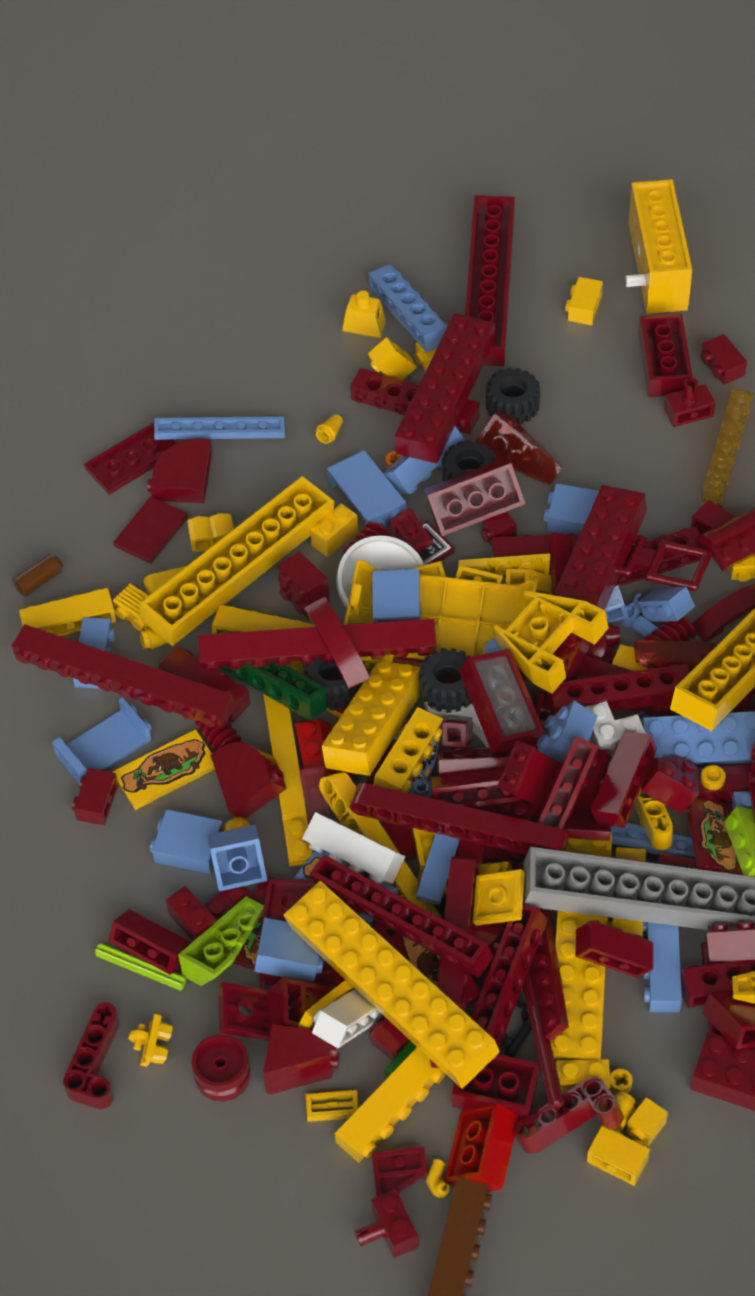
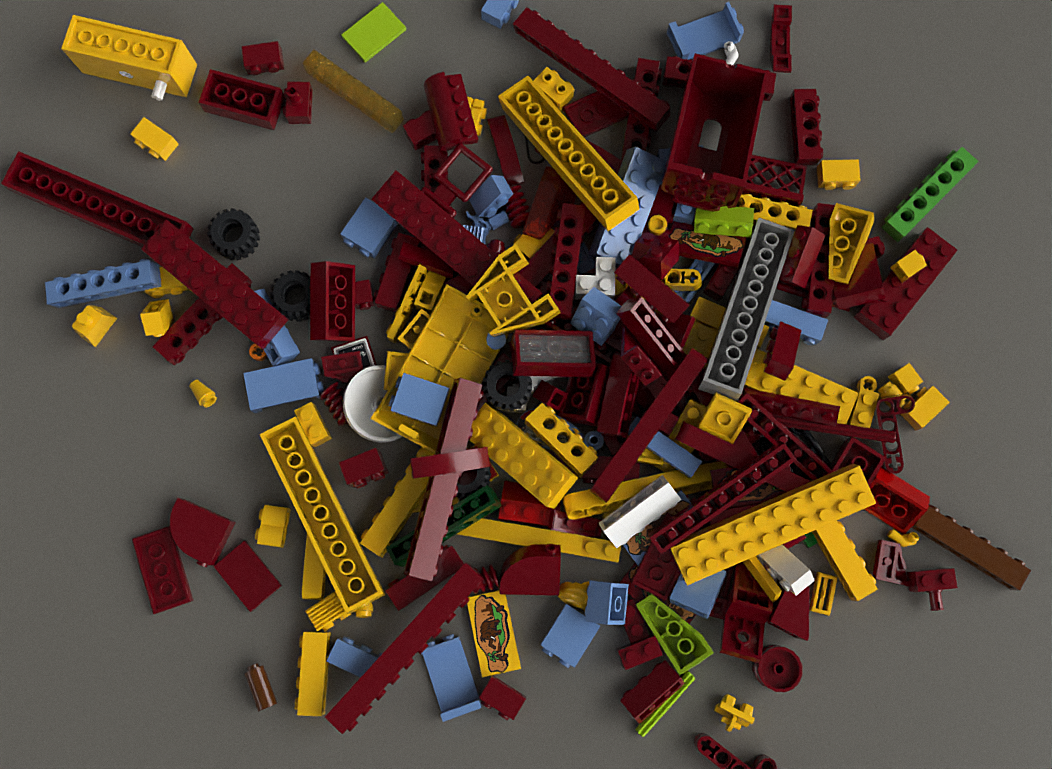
camera: 75 degrees left, 25 degrees up
medium blue plate [154,416,285,440] -> none
clear red wedge [476,412,563,485] -> none

